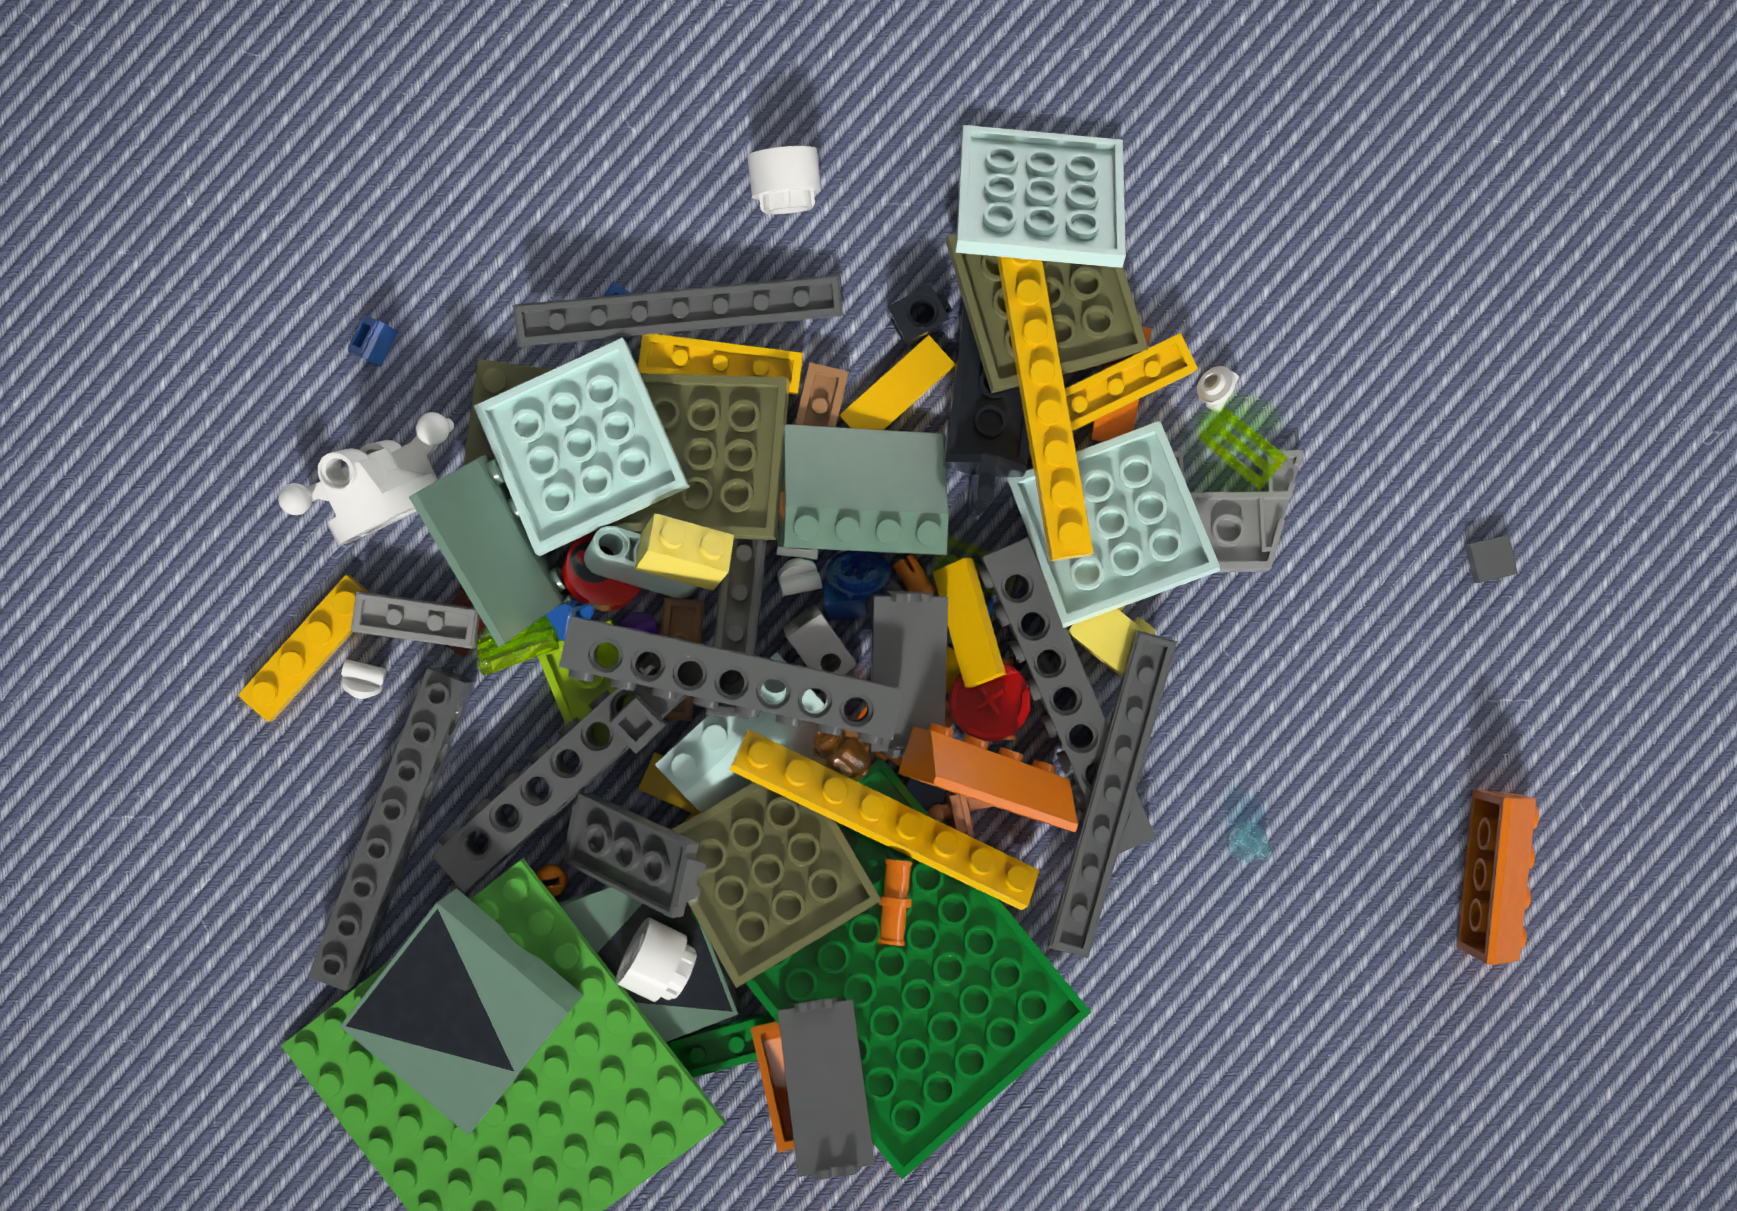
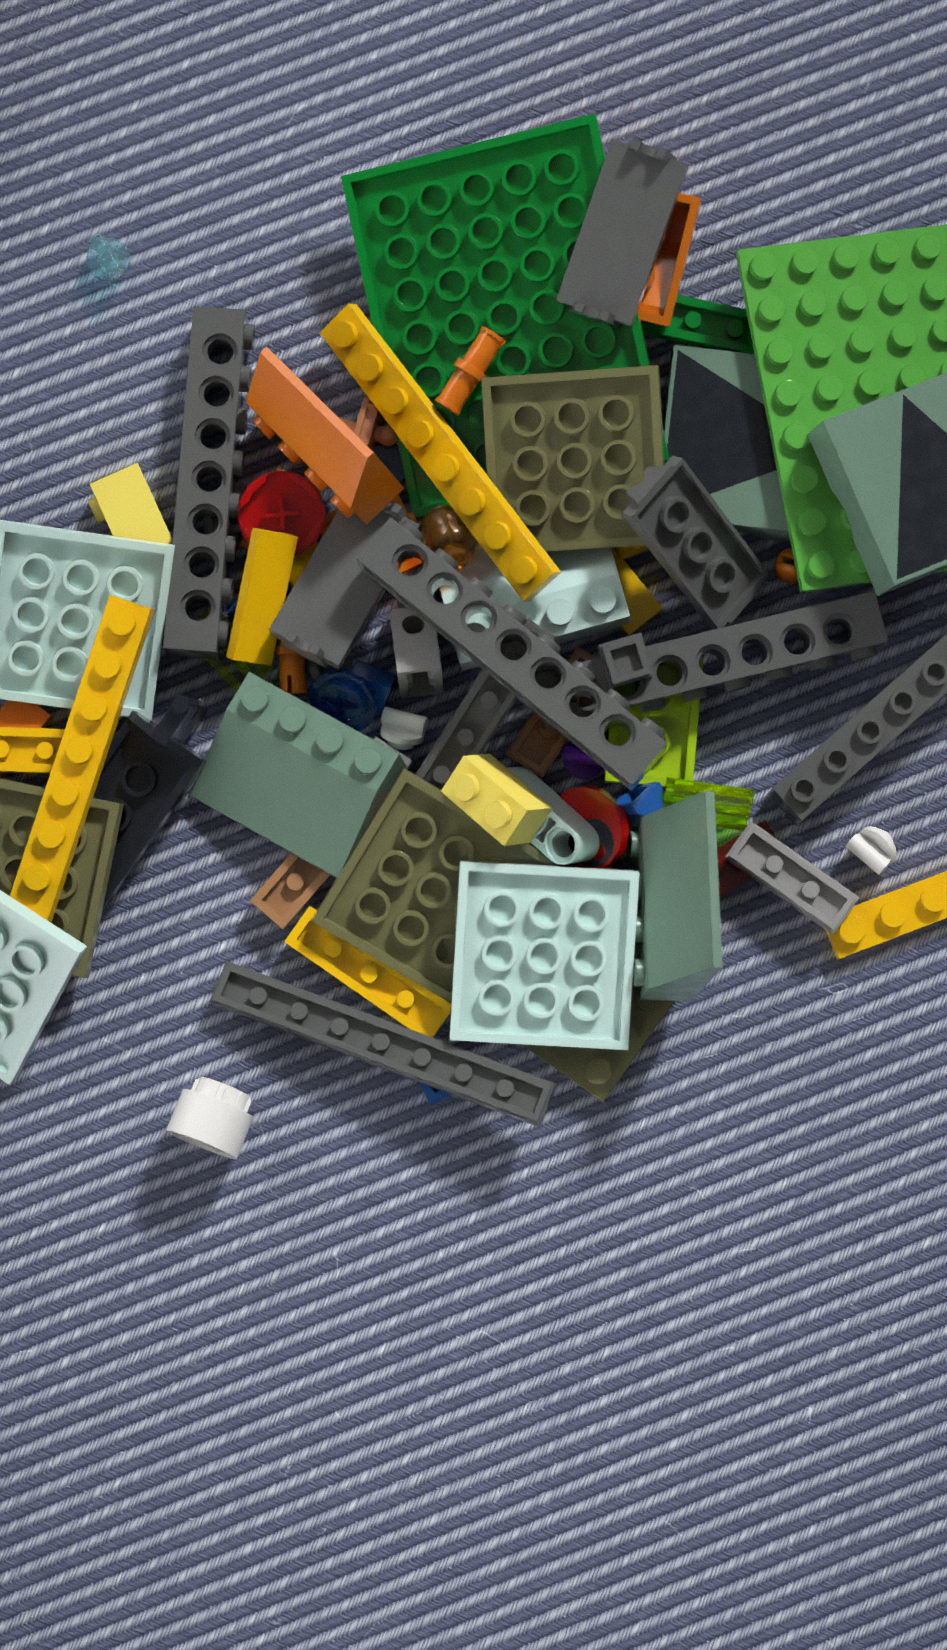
camera: 150 degrees left, 5 degrees down
white piece [278,412,454,546] -> none
blue slope [347,315,398,367] -> none
white piece [615,917,697,1002] -> none
yellow tile [839,335,956,430] -> none
black brick [887,284,952,349] -> none
dark grey tile [1047,630,1177,958] -> none

